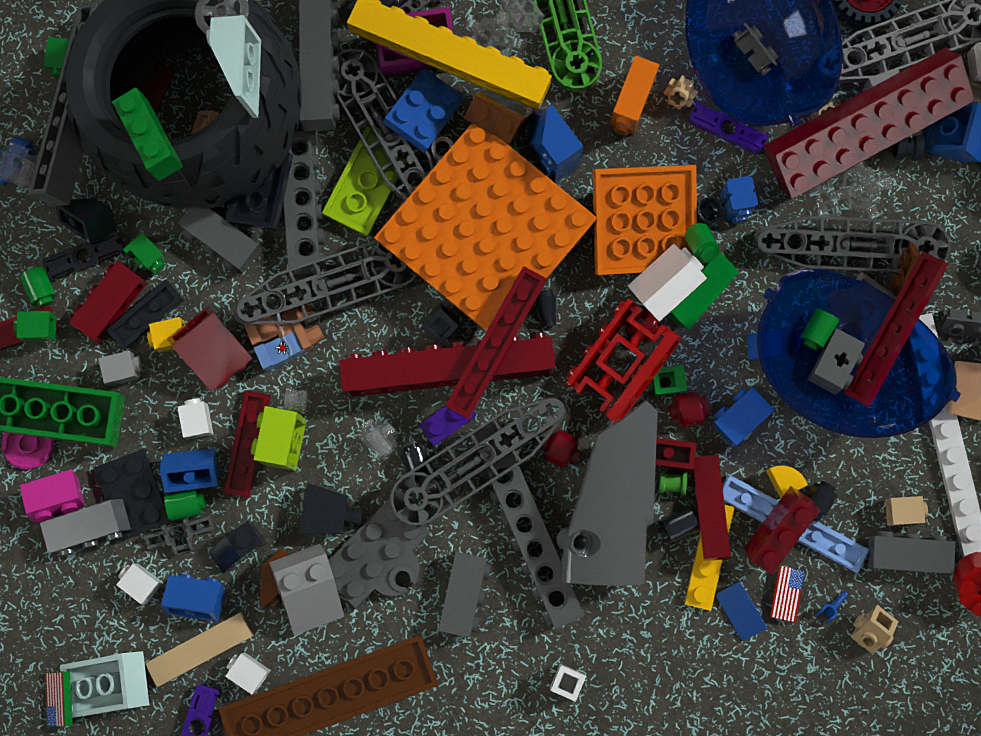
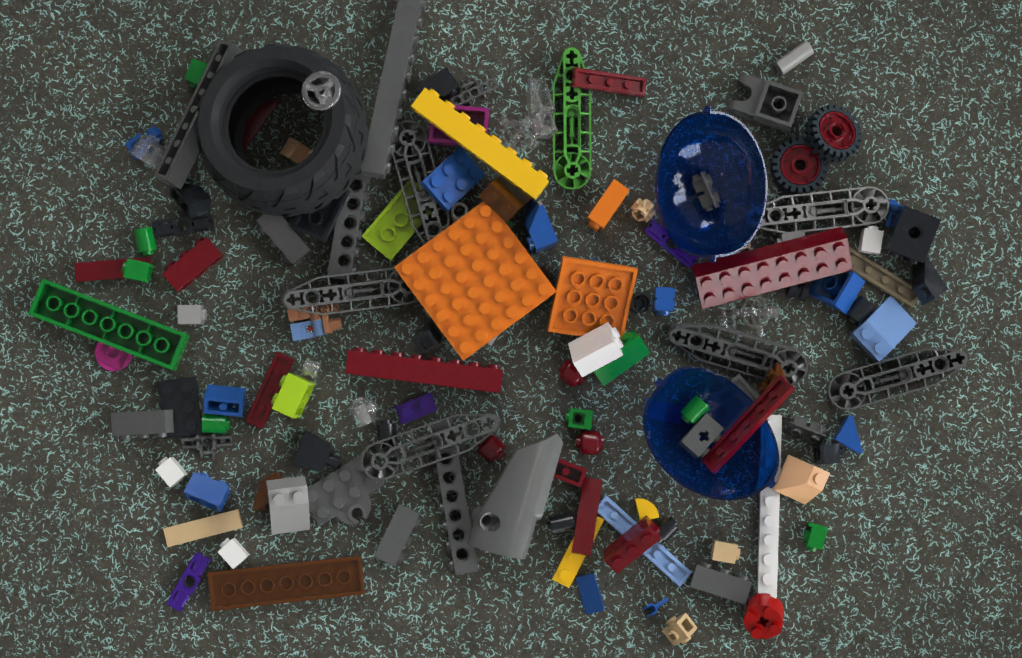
camera: 10 degrees right, 5 degrees up
dark pink brick [20,469,85,523] -> none
tile [45,671,73,727] -> none
light aqua slope [60,651,149,718] -> none
black plate [106,280,184,351] -> none
green brick [112,88,183,181] -> none
green brick [123,232,168,275] -> none
yellow brick [147,317,185,353] -> none
dark red brick [167,306,252,392] -> none
white brick [178,399,214,440] -> none
light aqua slope [207,15,261,118] -> none
black slope [208,521,267,574] -> none
dark red plate [445,266,547,420] -> none
black cone [533,289,557,328] -> none
white brick [550,664,586,702] -> none
red fence [566,299,683,422] -> none
bright green bush [658,470,687,496] -> none
green brick [685,223,720,263] -> none
blue brick [711,387,774,448] -> none
tile [768,565,805,623] -> none

